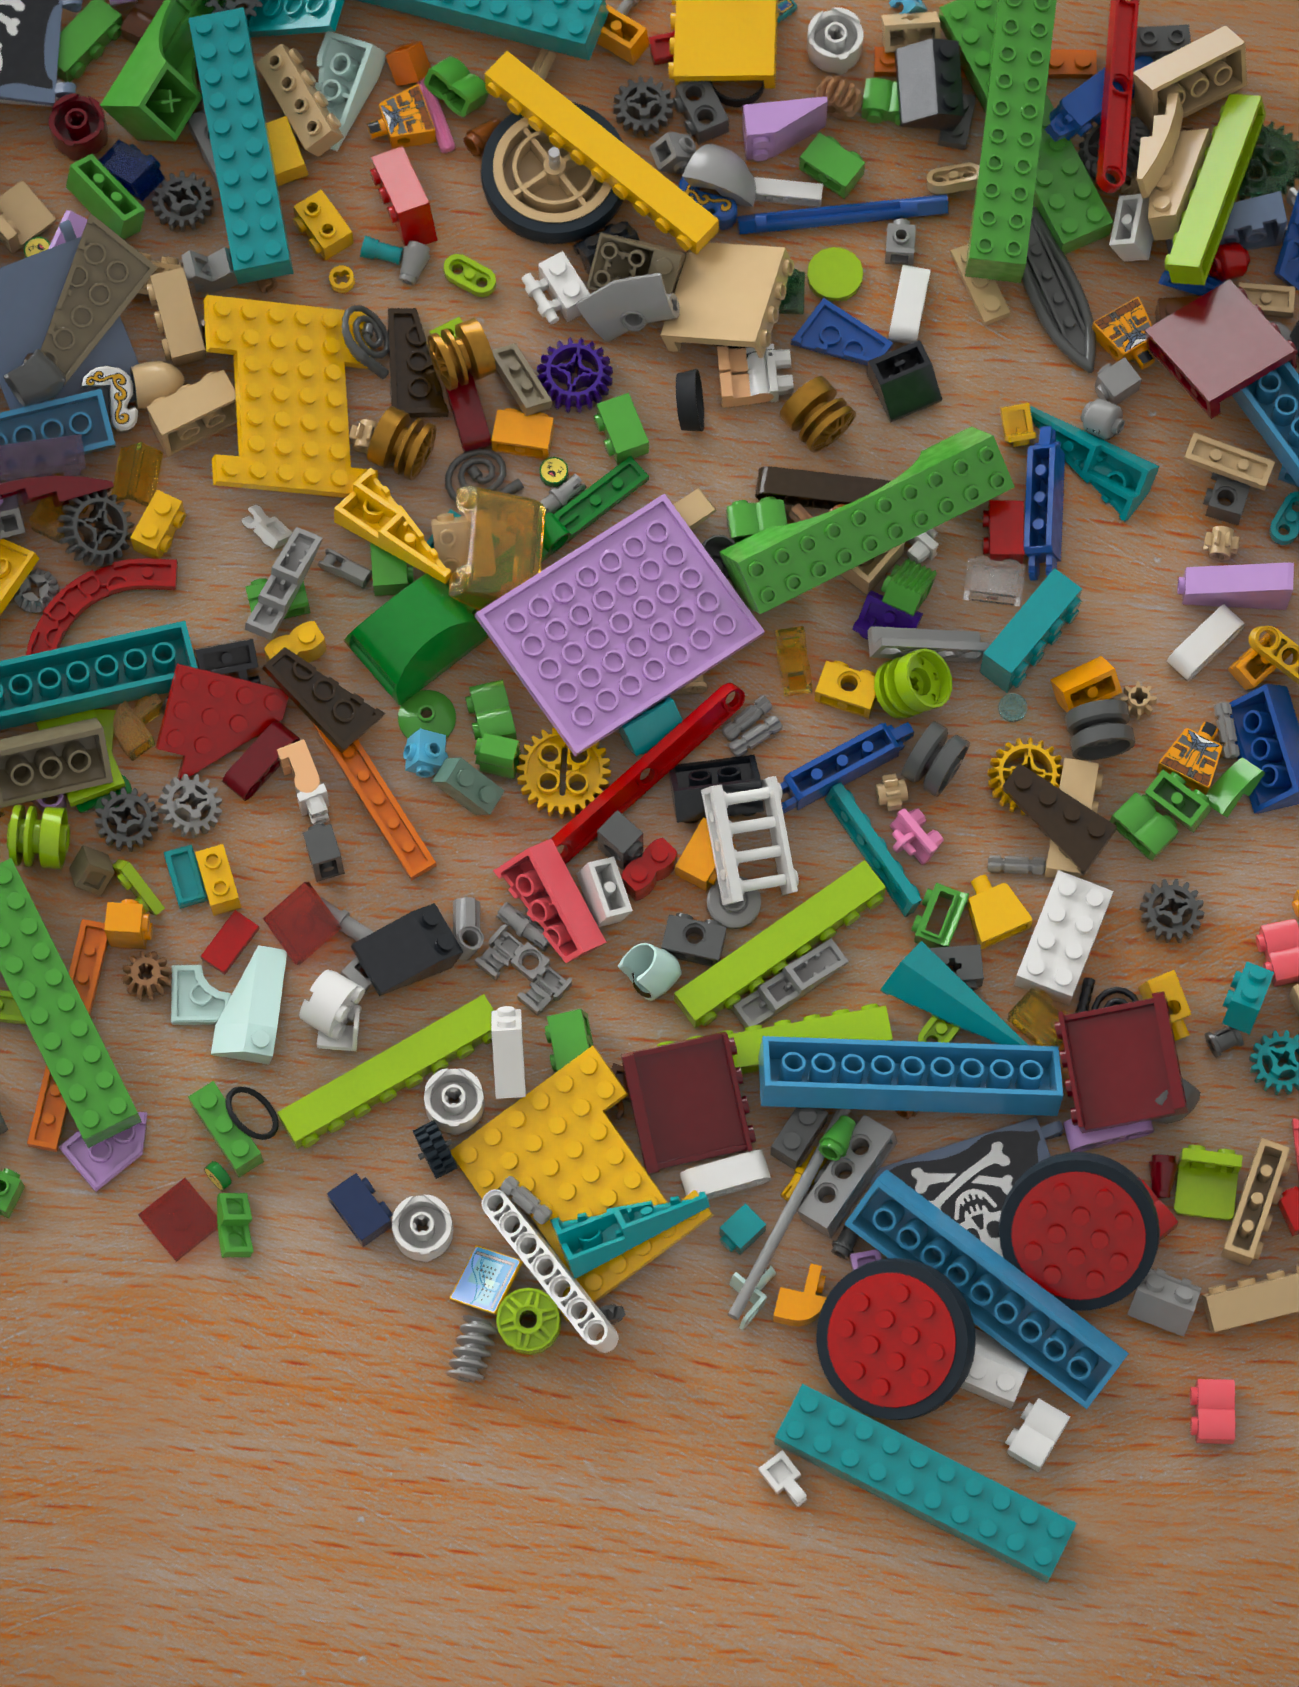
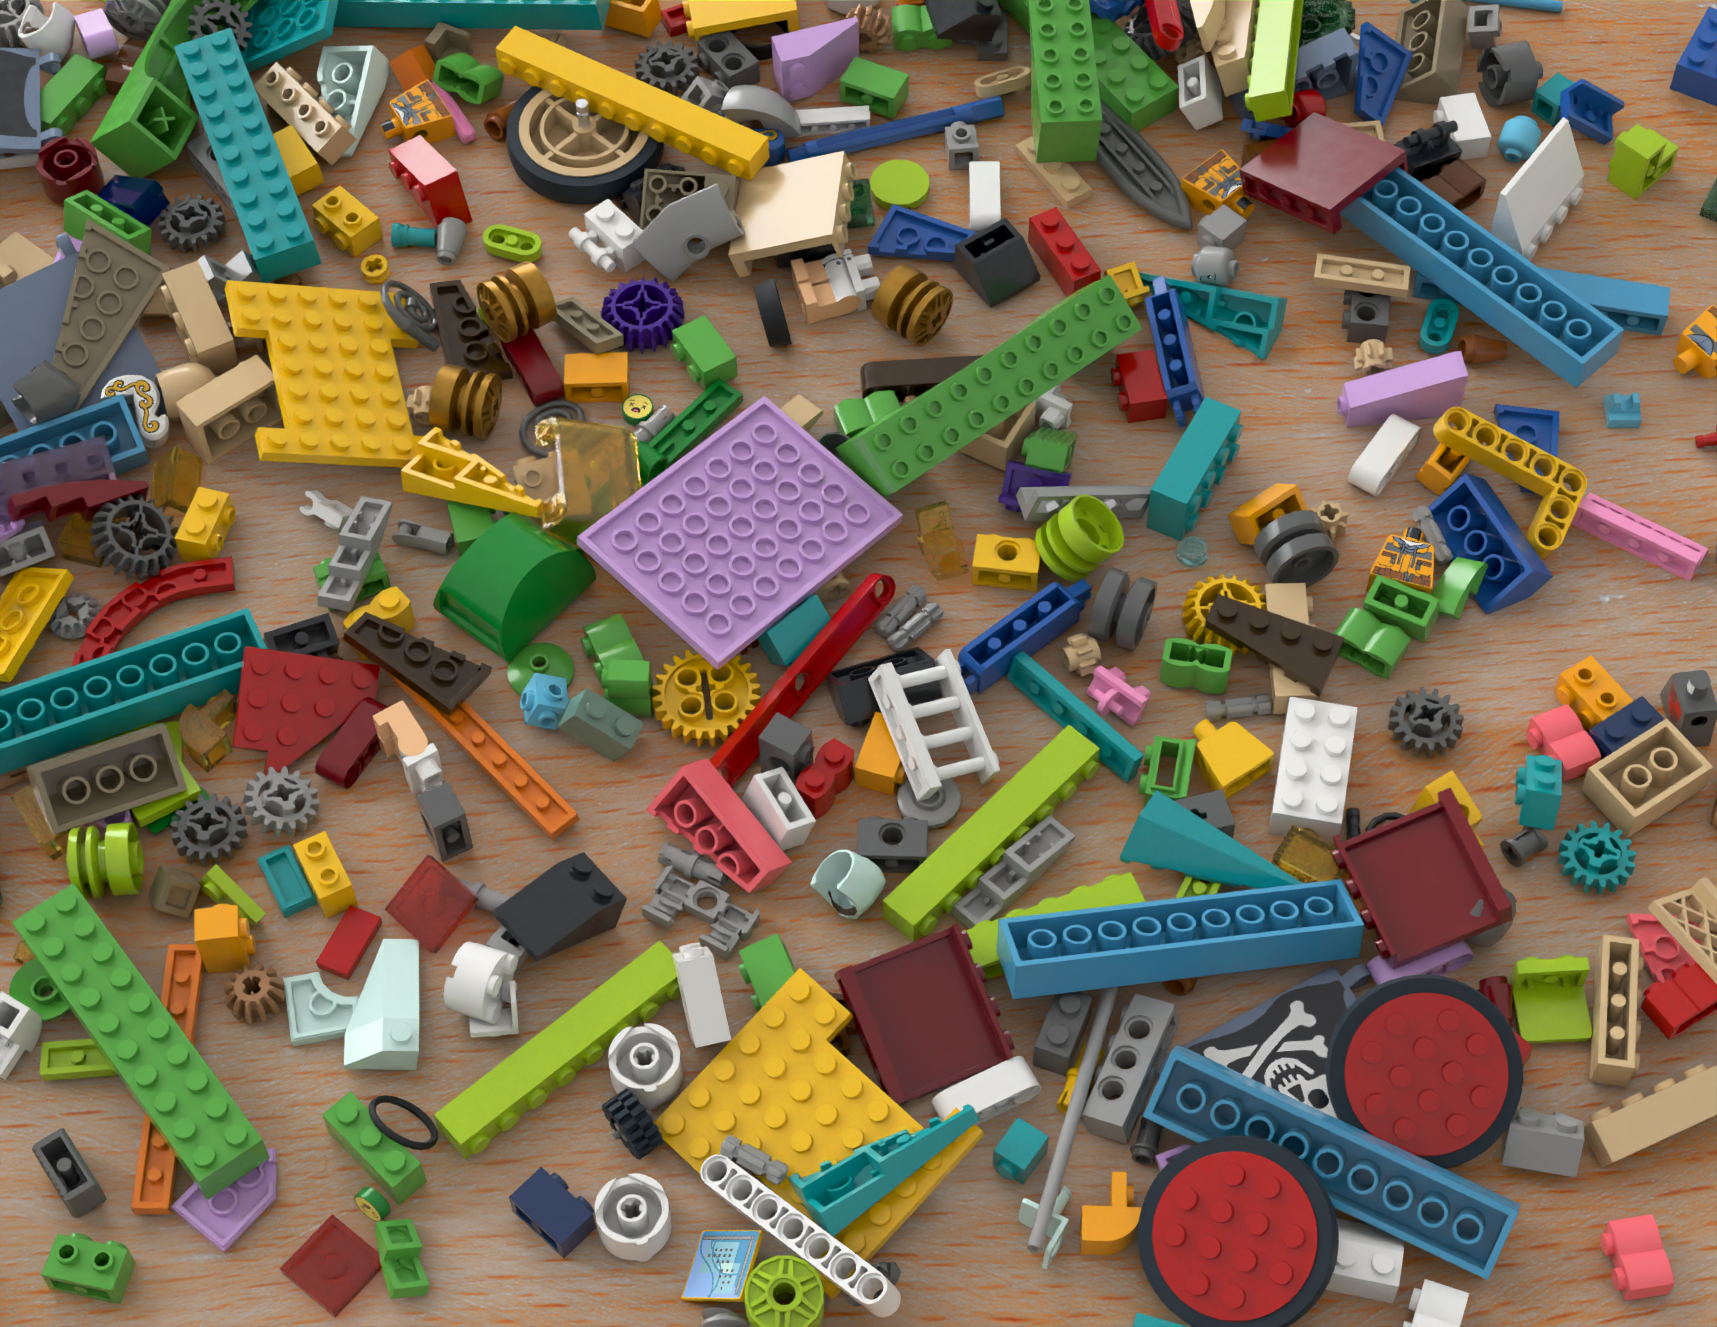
camera: 10 degrees left, 15 degrees down
light grey piece [453,897,484,960] -> none
bright green cone [819,1115,856,1161] -> none
clear brick [963,556,1026,606] -> none
none -> dark tan panel [424,21,473,64]
none -> red brick [1028,207,1101,297]
none -> bright green brick [1159,638,1233,694]

